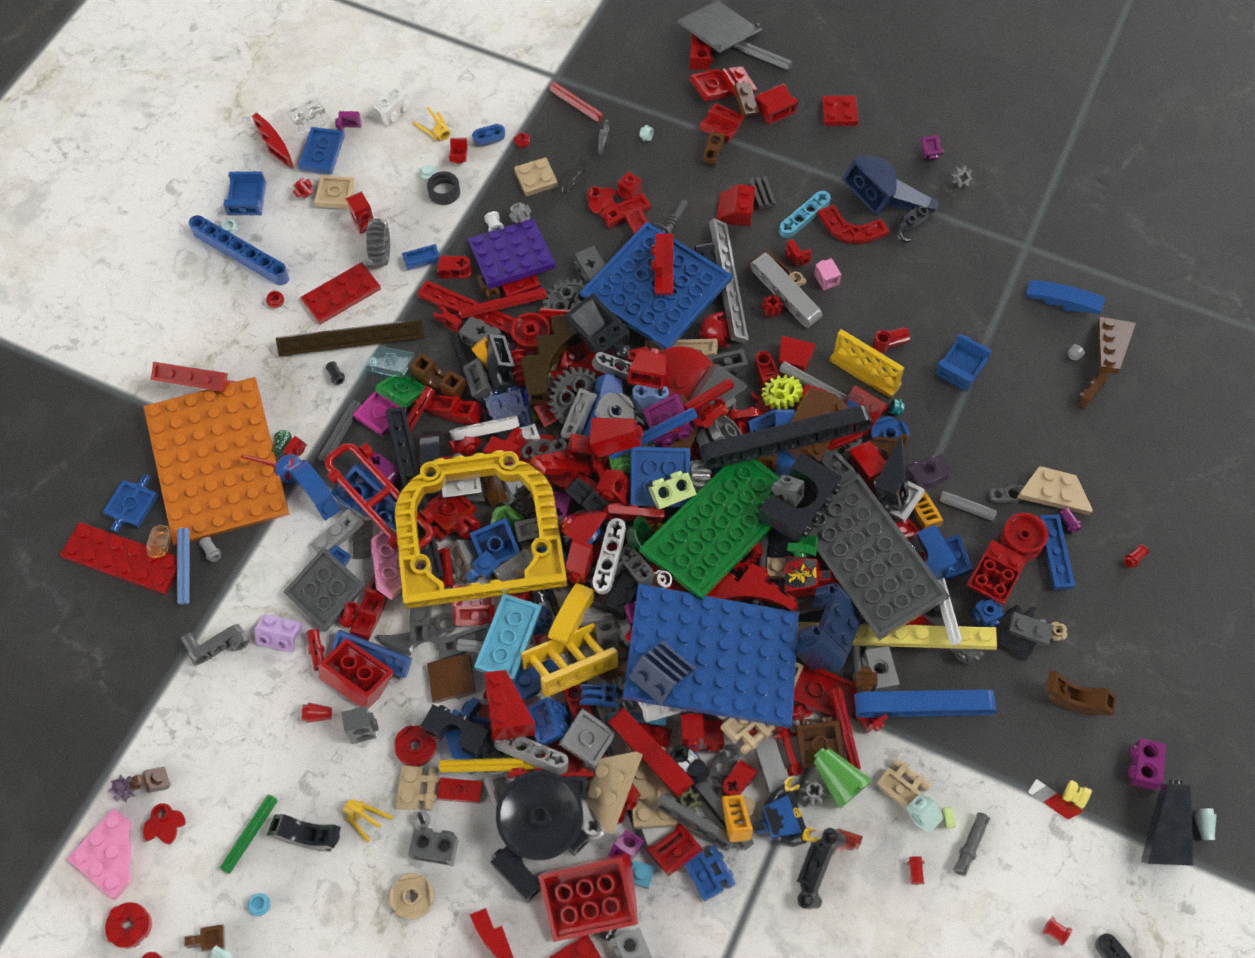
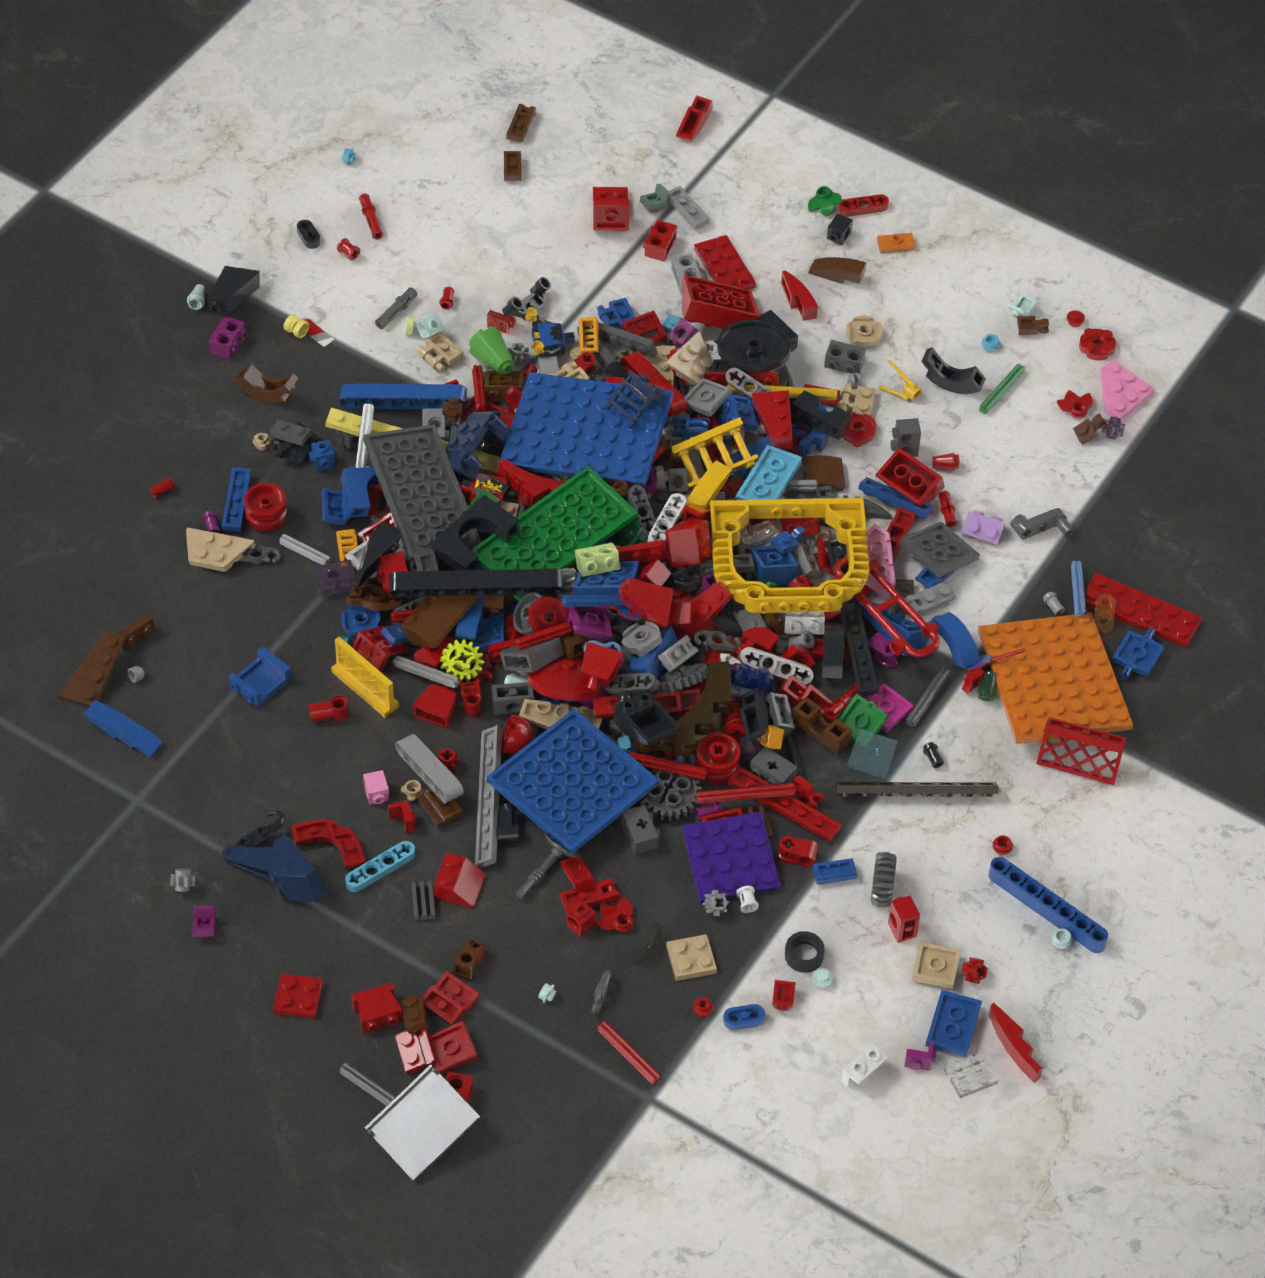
camera: 175 degrees left, 10 degrees down
blue panel [223,171,266,216] -> none
red plate [301,262,381,325] -> none
red pin [339,601,358,628] -> none
yellow plant [413,107,451,141] -> none
red bracket [652,233,673,295] -> none
dark grey brick [772,475,804,507] -> none
red slope [967,540,1028,605] -> none

